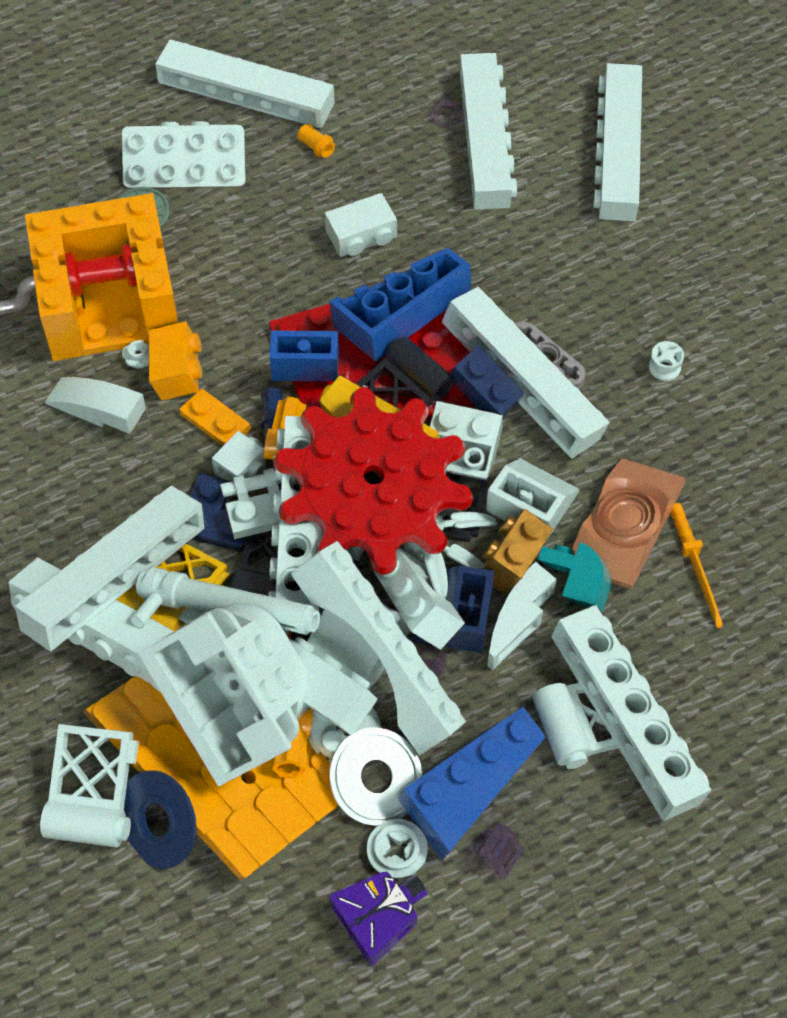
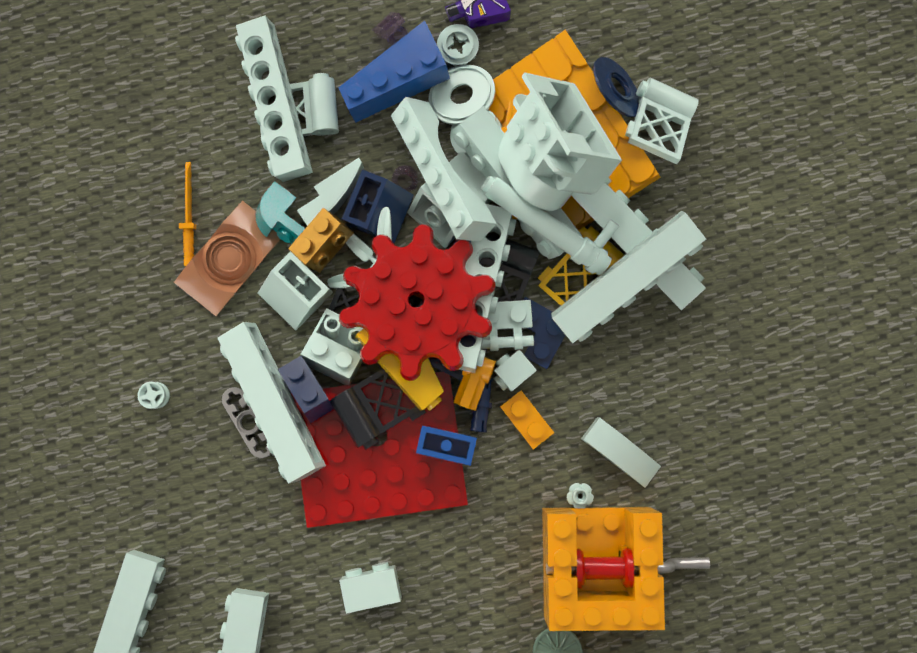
camera: 165 degrees left, 25 degrees up
light orange brick [149,321,202,401] -> none
blue wedge [329,248,472,362] -> none
light aqua arch [374,548,465,650] -> none

